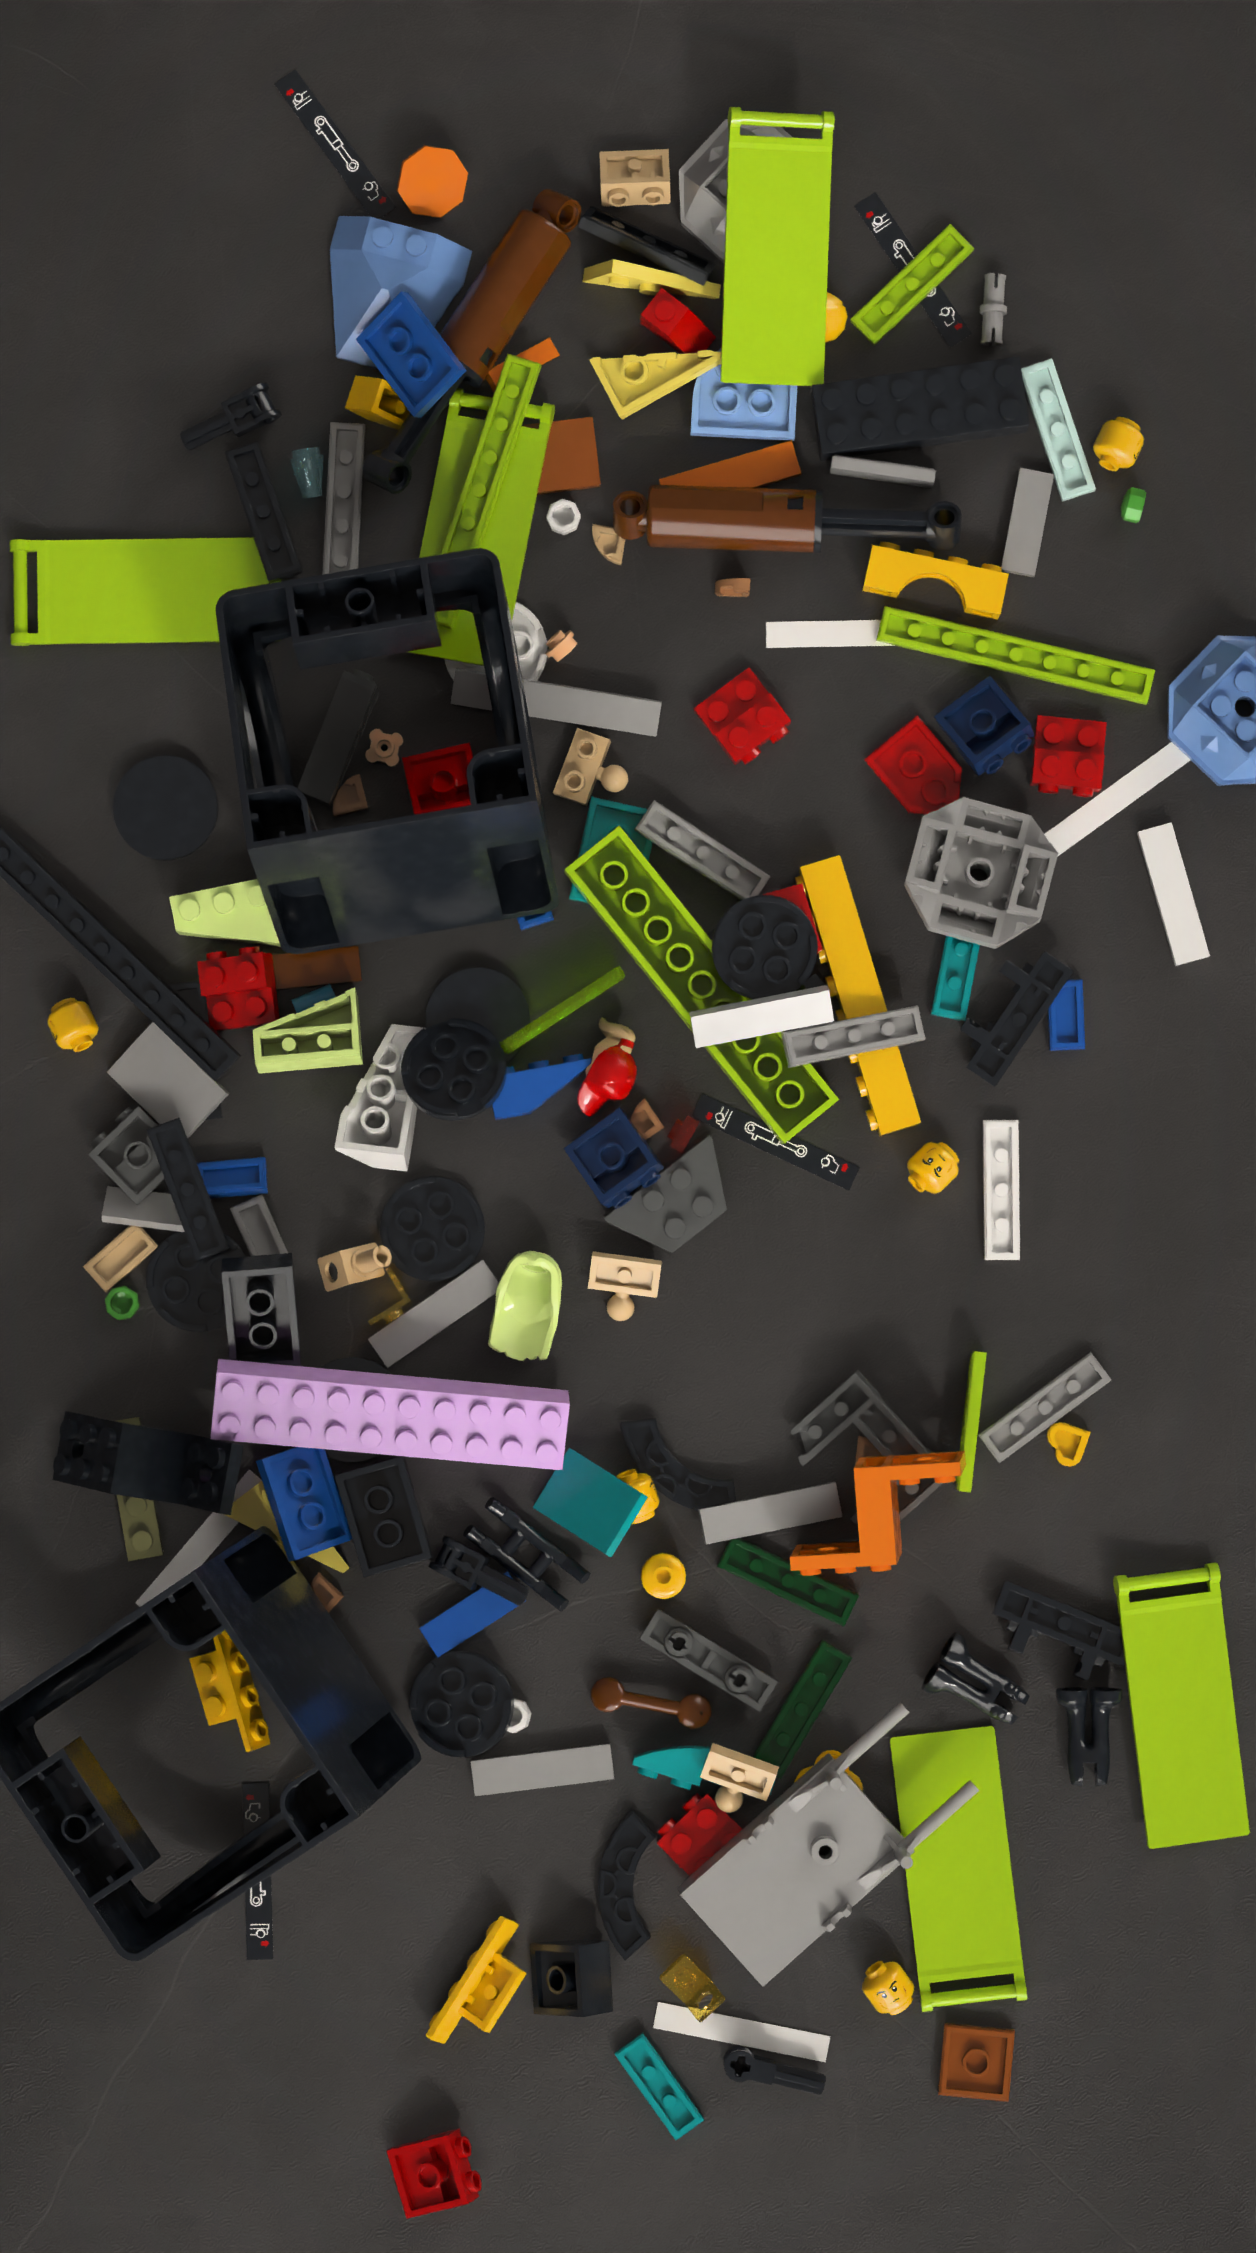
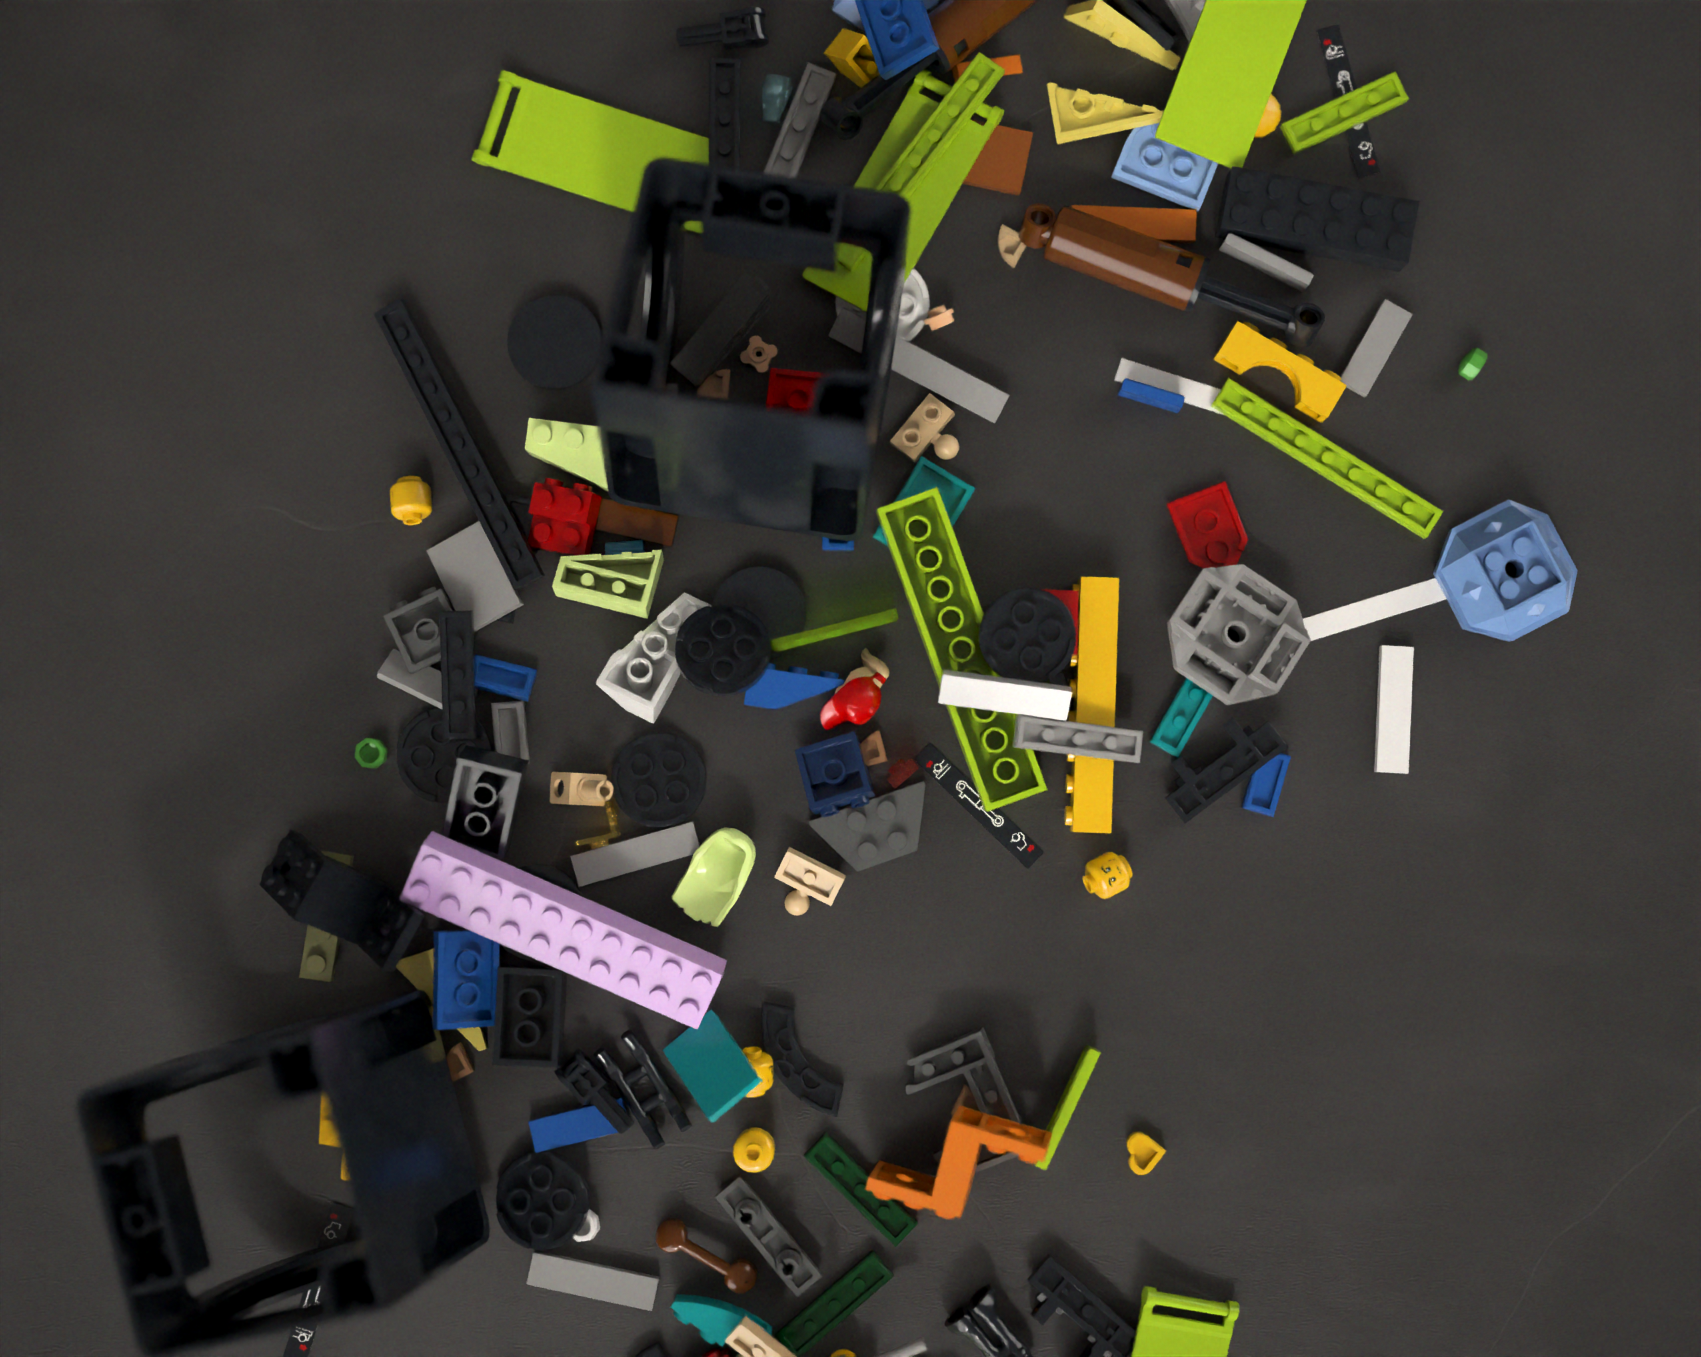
camera: 20 degrees right, 0 degrees up
tan tile [83,1225,158,1293] -> none
white sticker [136,1470,262,1607] -> none
white tile [546,499,581,535] -> none
light grey tile [634,800,770,901] -> none
red slope [640,288,716,354] -> none
red plate [693,667,791,765] -> none
light grey tile [698,1482,842,1544] -> none
medium nougat tile [715,578,750,597] -> none
dark blue plate [934,676,1034,776] -> none
light grey tile [978,1352,1111,1463] -> none
light grey pin [980,273,1007,347] -> none
white tile [983,1120,1020,1260] -> none
light aqua tile [1021,358,1096,502] -> none
red plate [1030,715,1107,797] -> none
yellow head [1093,417,1144,471] -> none
none -> blue tile [1117,378,1185,413]

